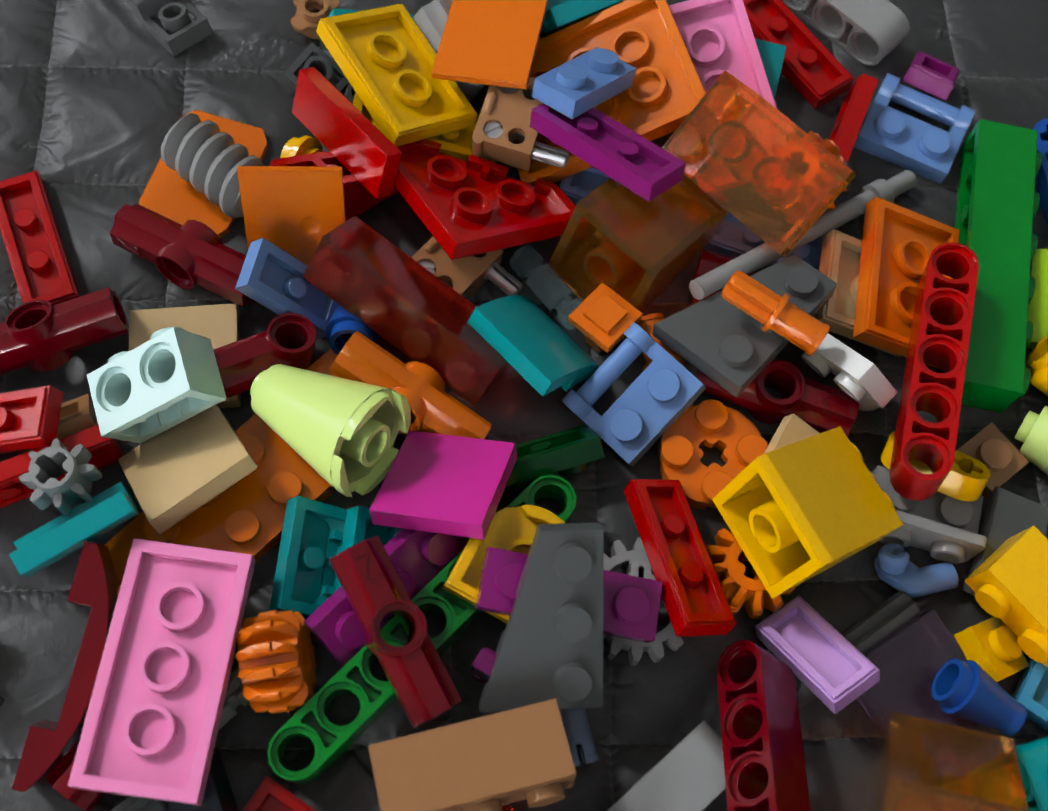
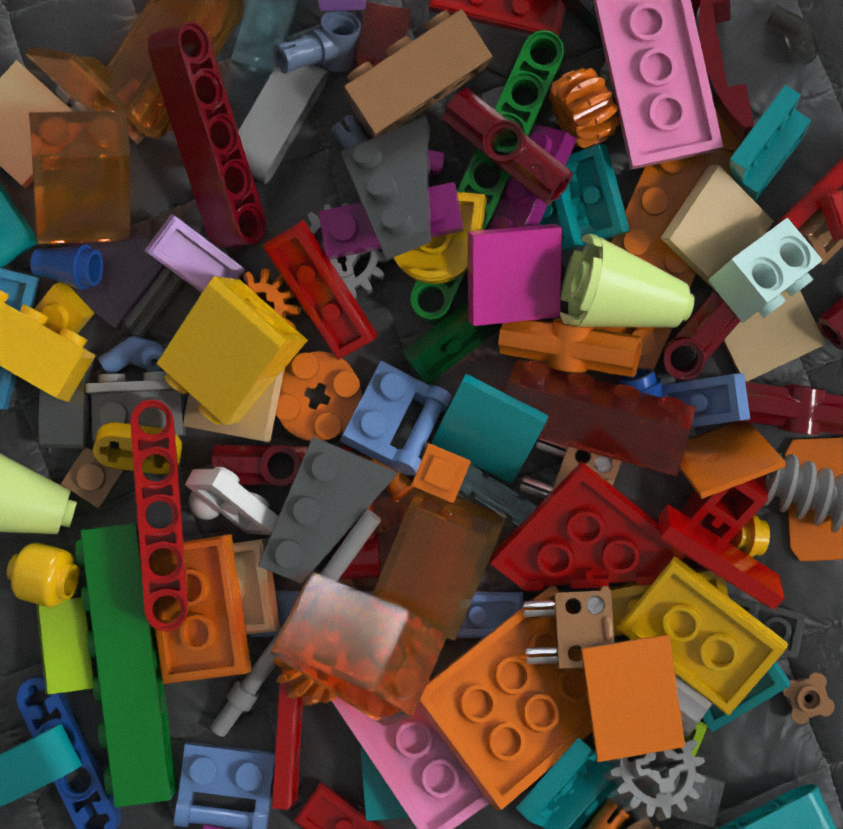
camera: 170 degrees right, 20 degrees up
light grey gear [19,438,102,516] -> none
magenta plate [530,103,686,201] -> none
medium blue plate [532,47,637,119] -> none
orange axle [721,271,830,356] -> none

